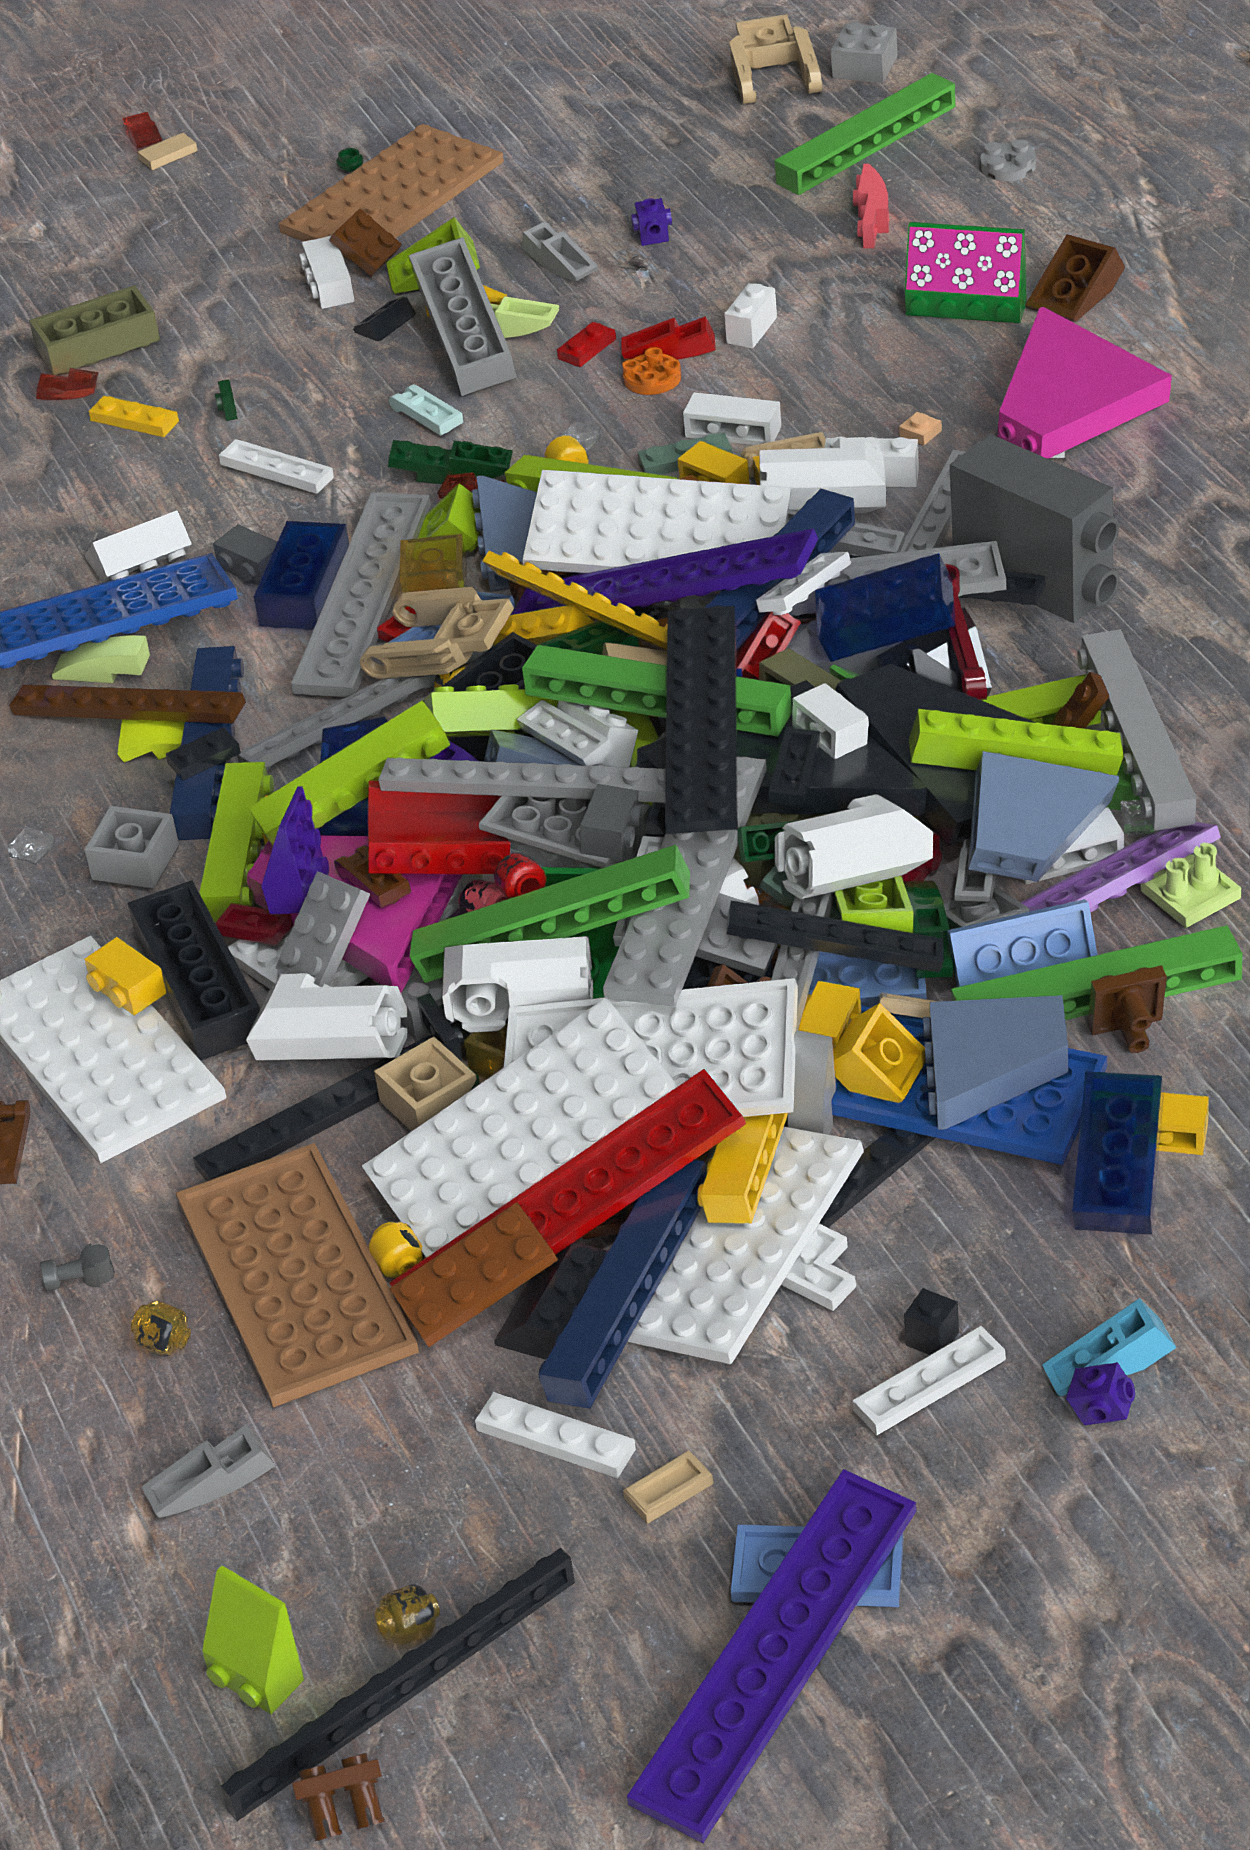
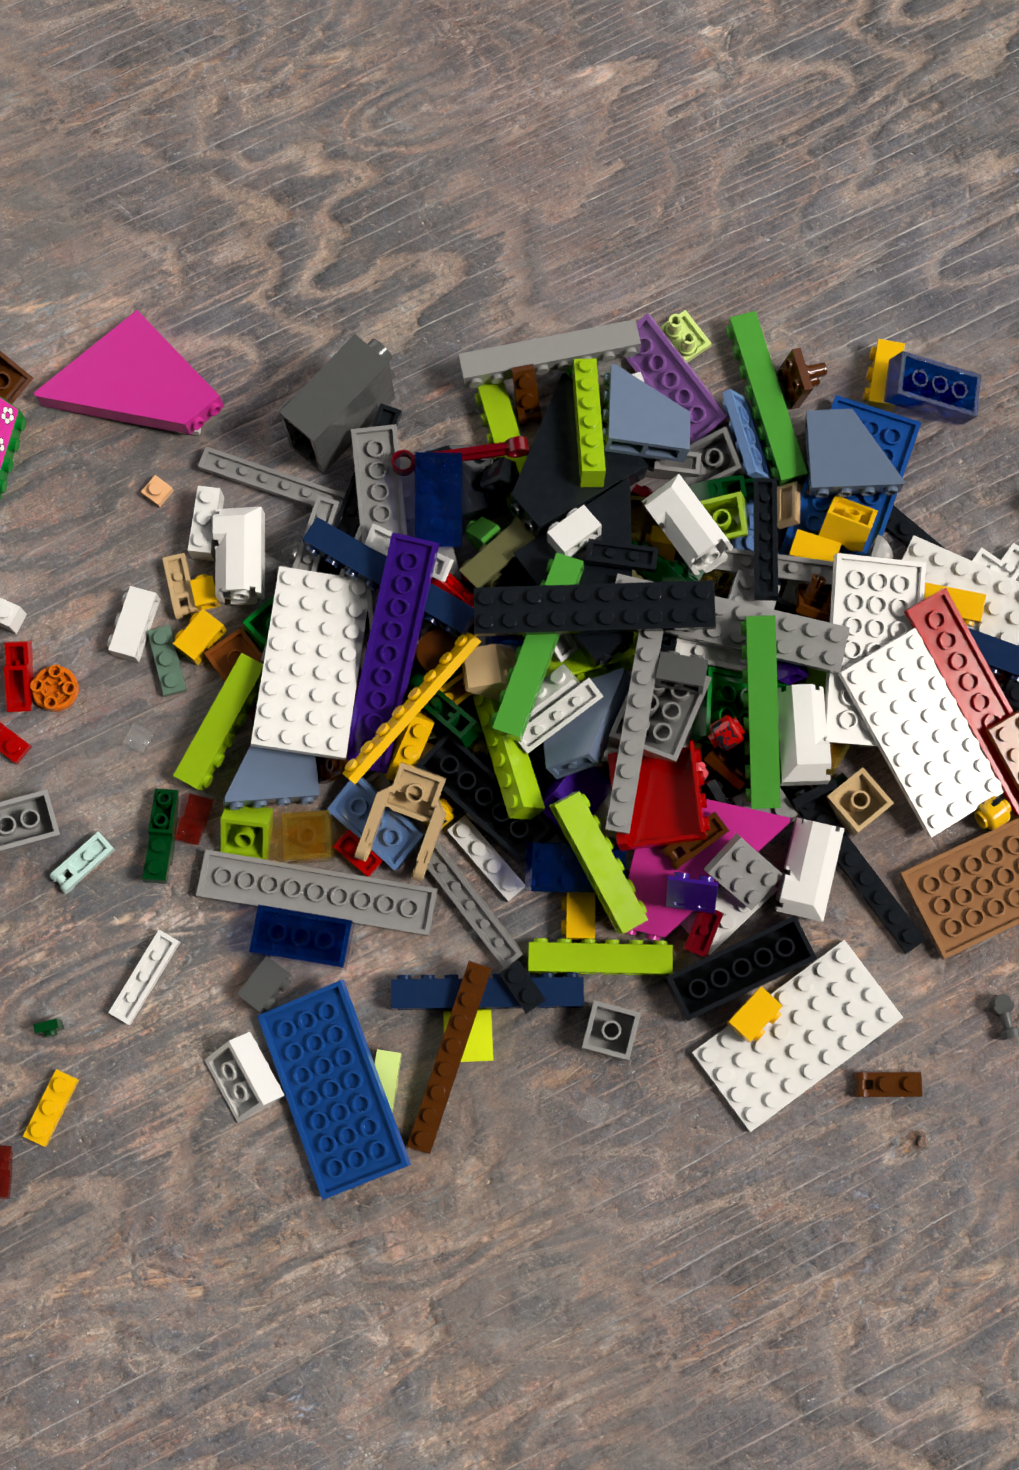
camera: 95 degrees left, 35 degrees up
yellow head [544,435,589,464] -> none

